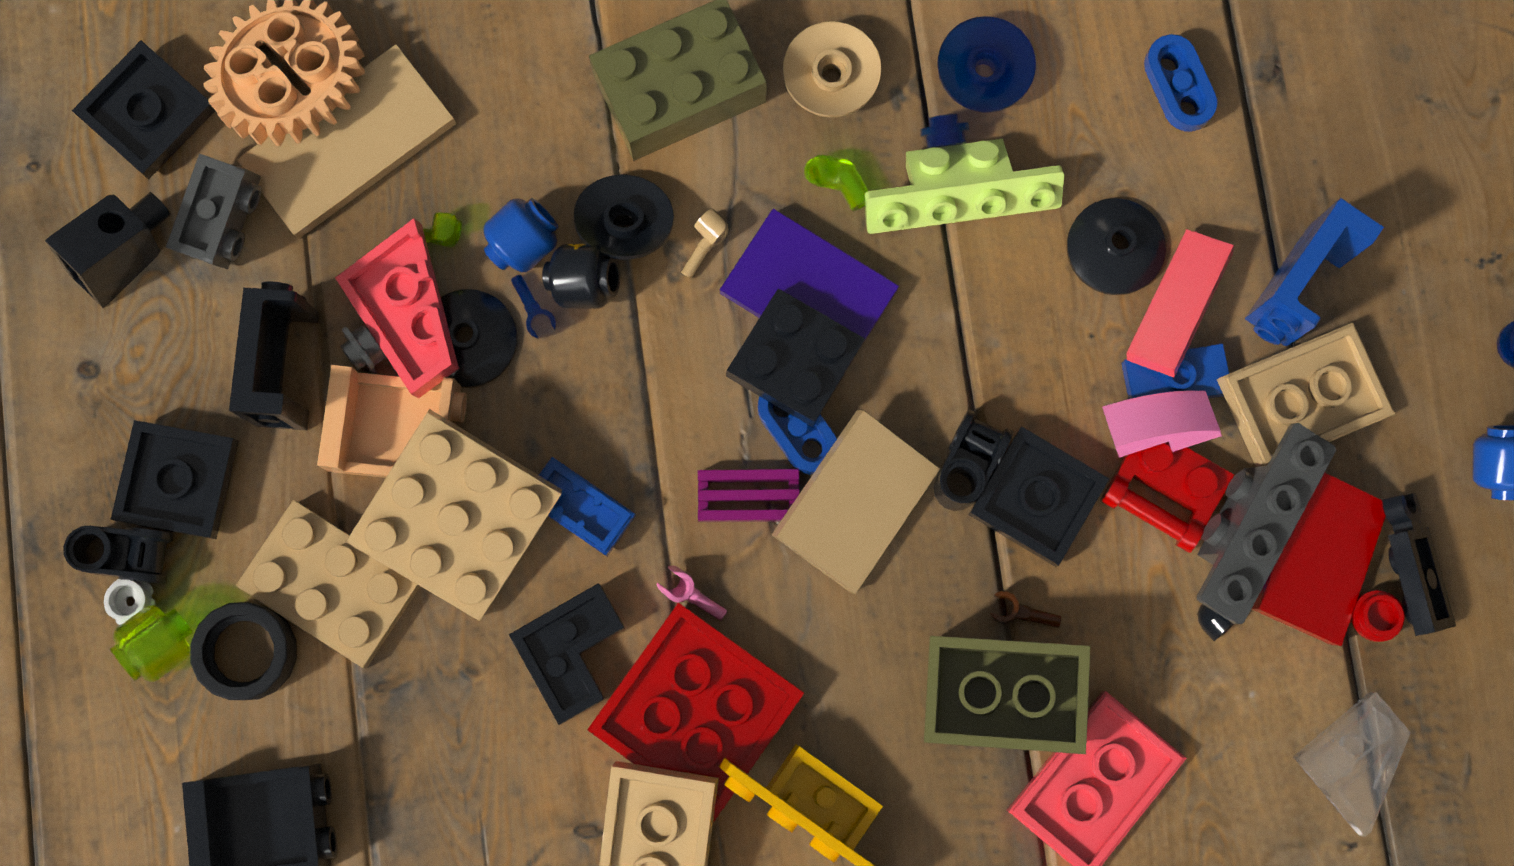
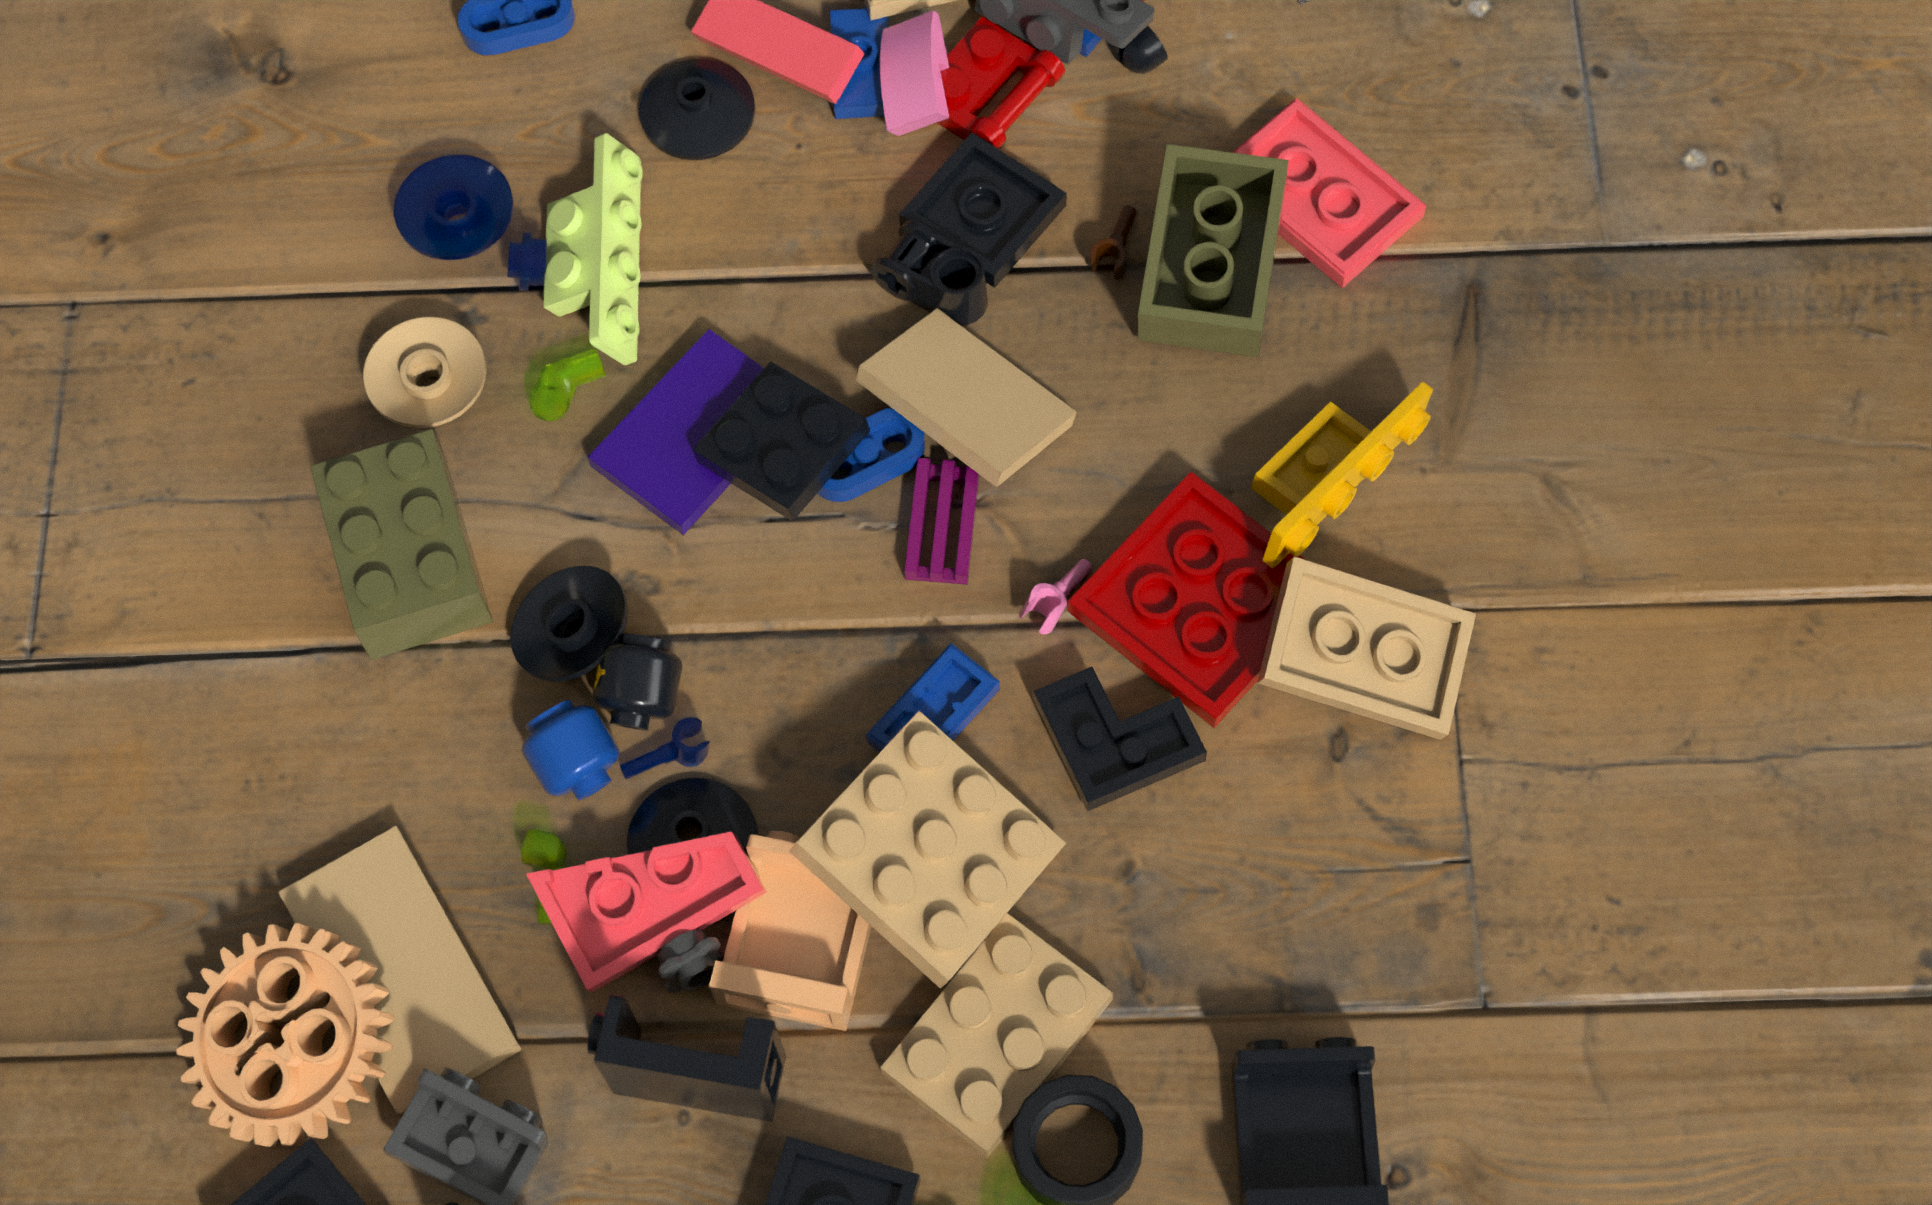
camera: 80 degrees left, 15 degrees down
tan hand [681,209,729,279] -> none

